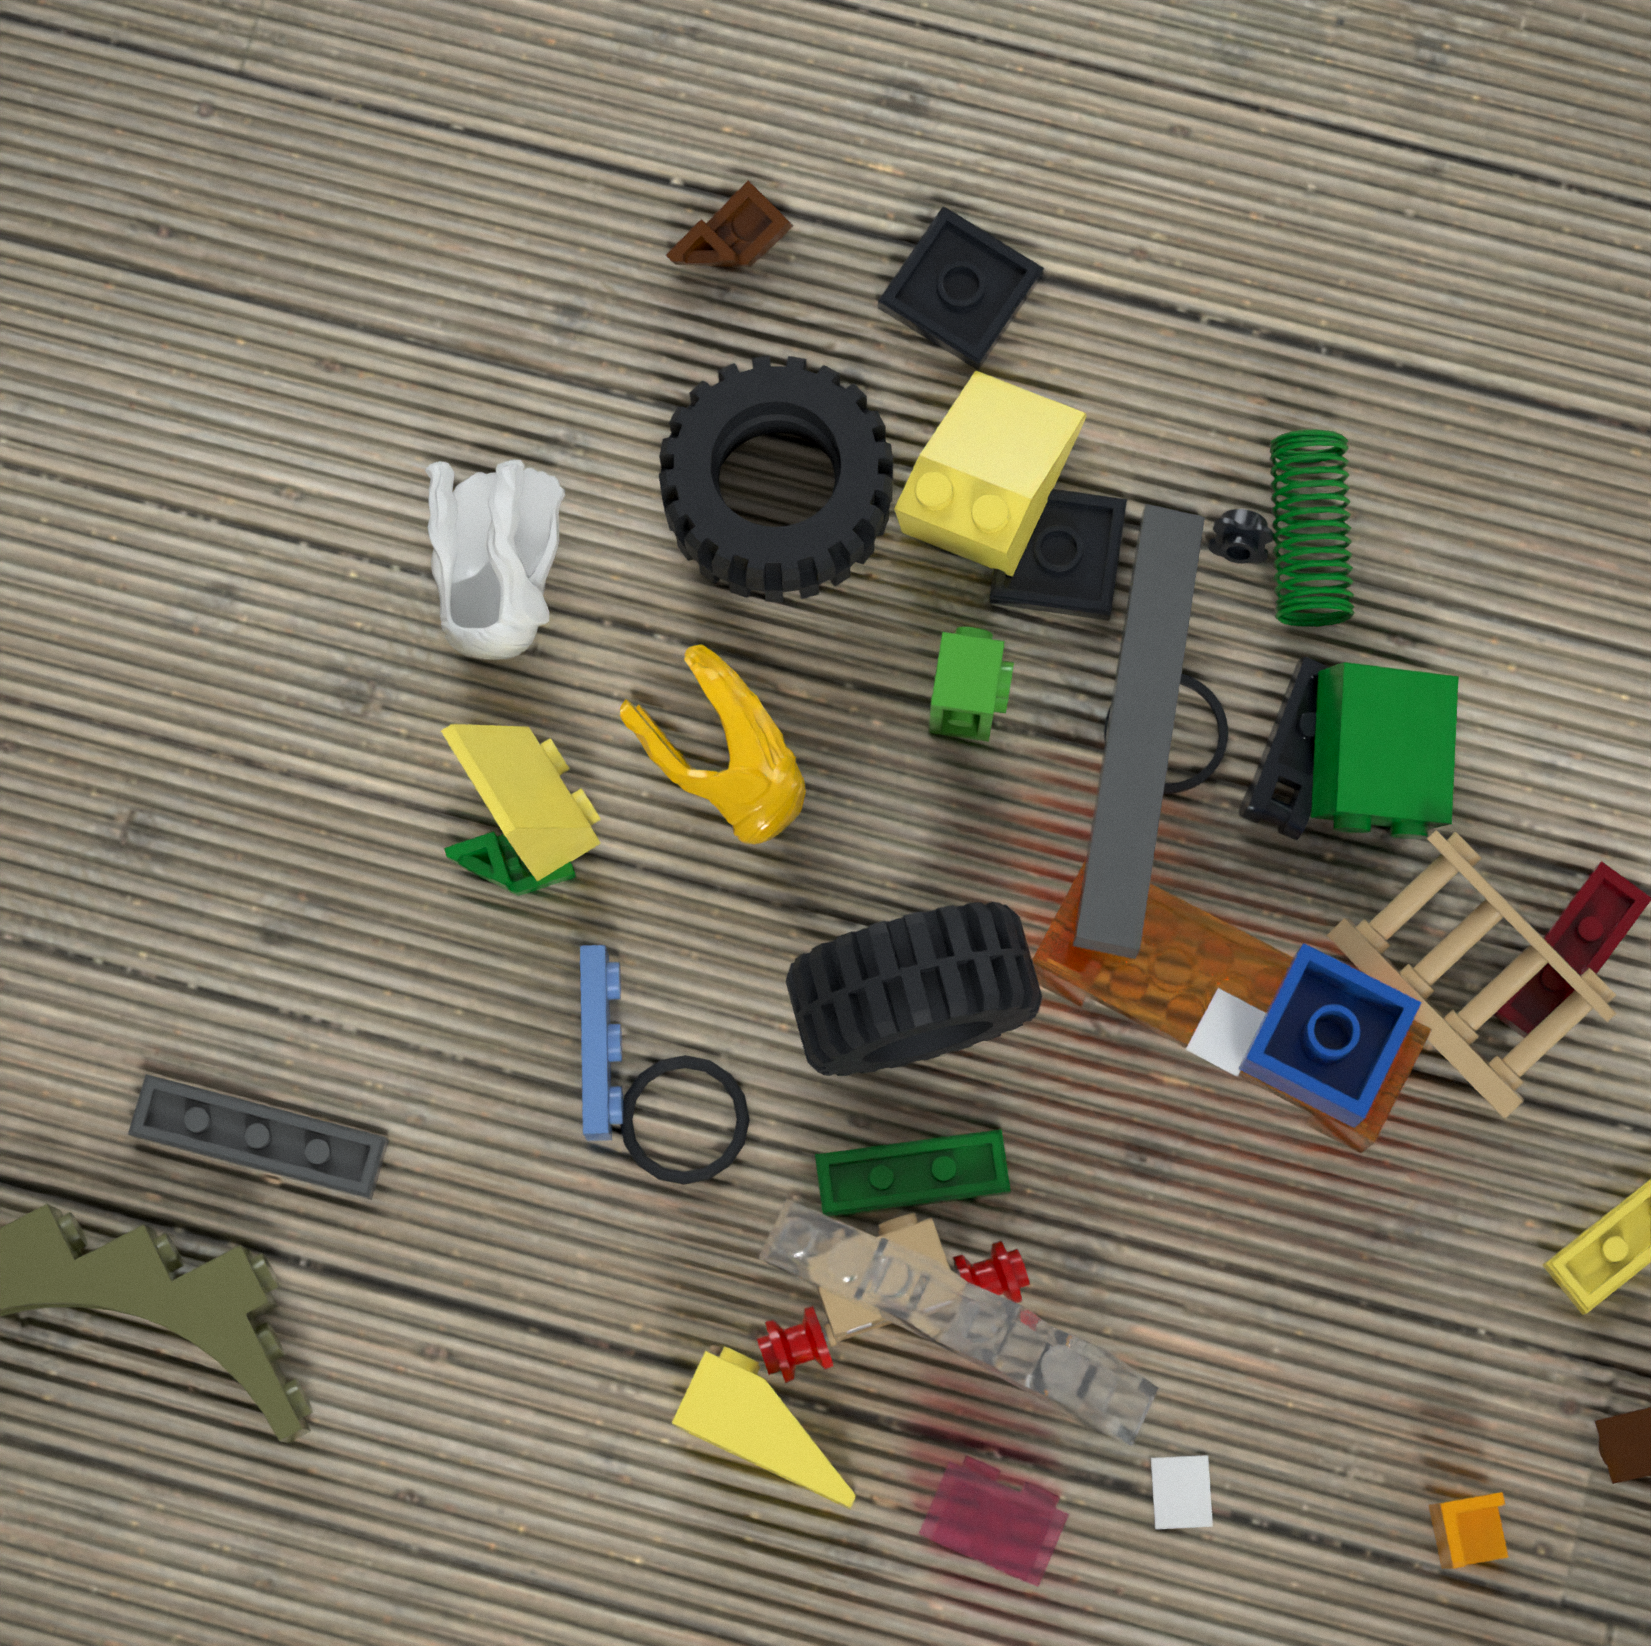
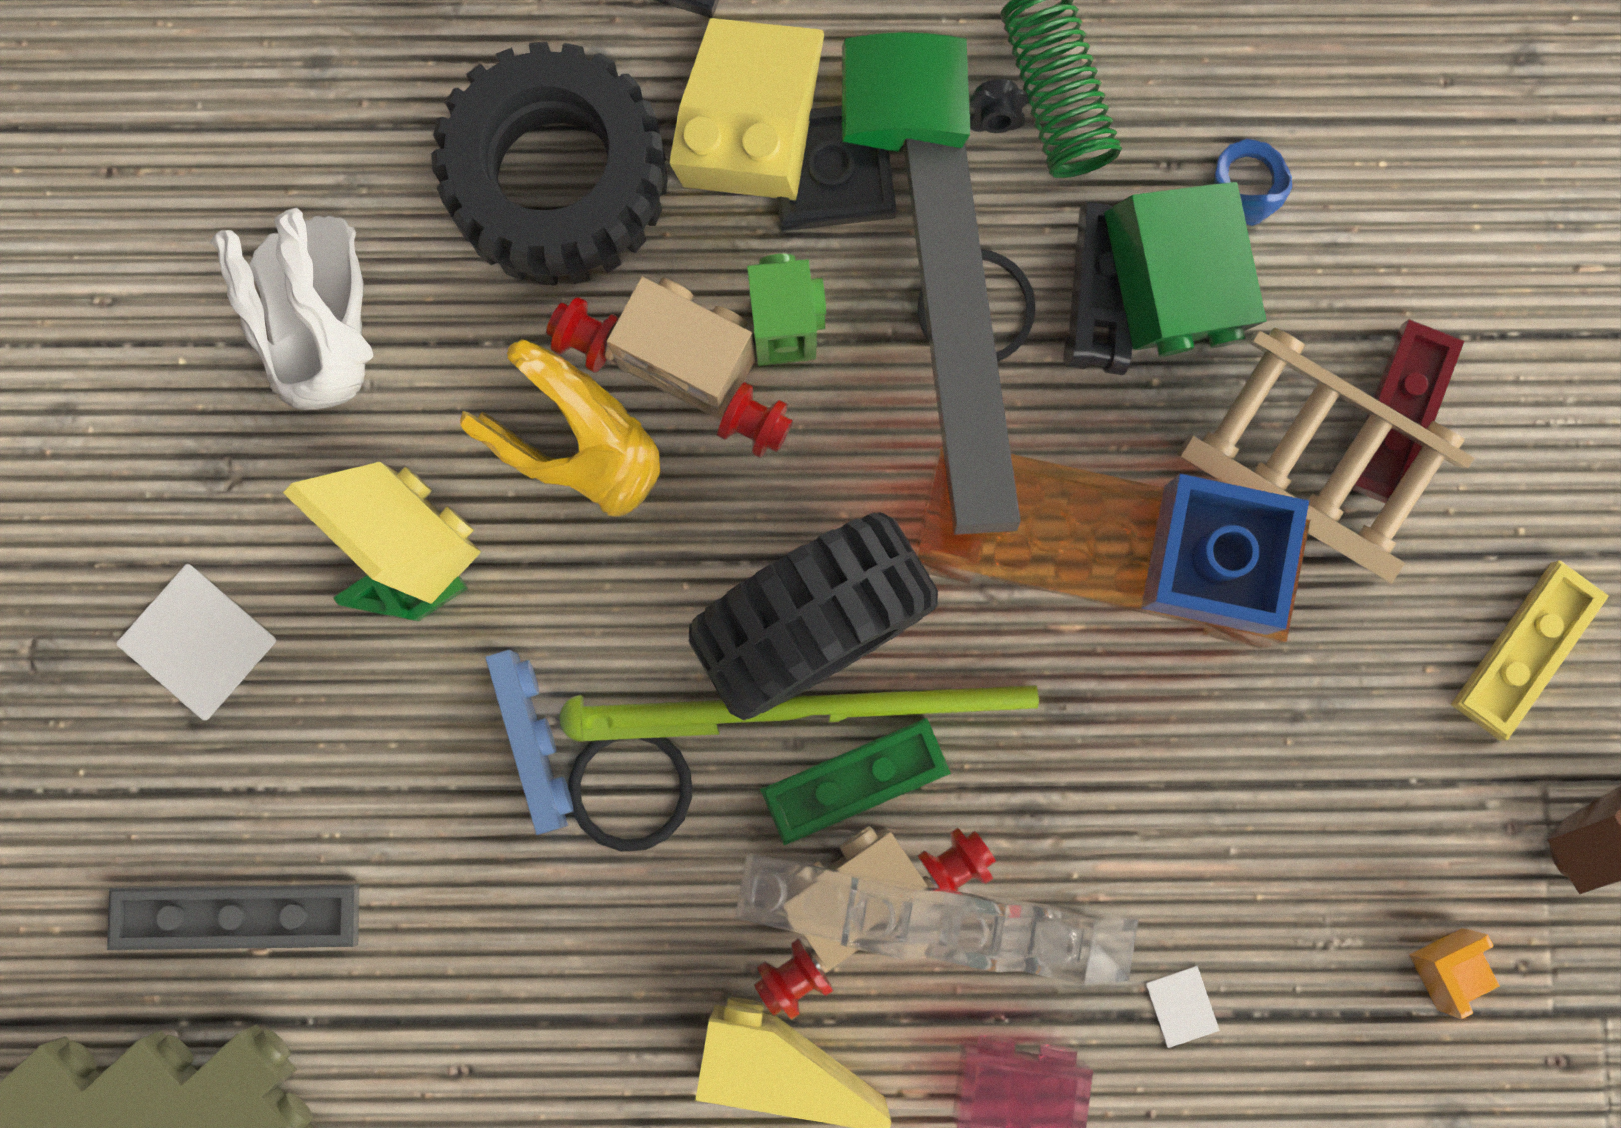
camera: 20 degrees left, 5 degrees up
white sticker [1186,988,1266,1077] -> none
none -> white sticker [117,564,276,721]
none -> tan brick [546,276,793,458]
none -> lime bar [559,685,1039,742]
none -> green slope [842,32,970,152]
none -> blue piece [1214,139,1292,226]

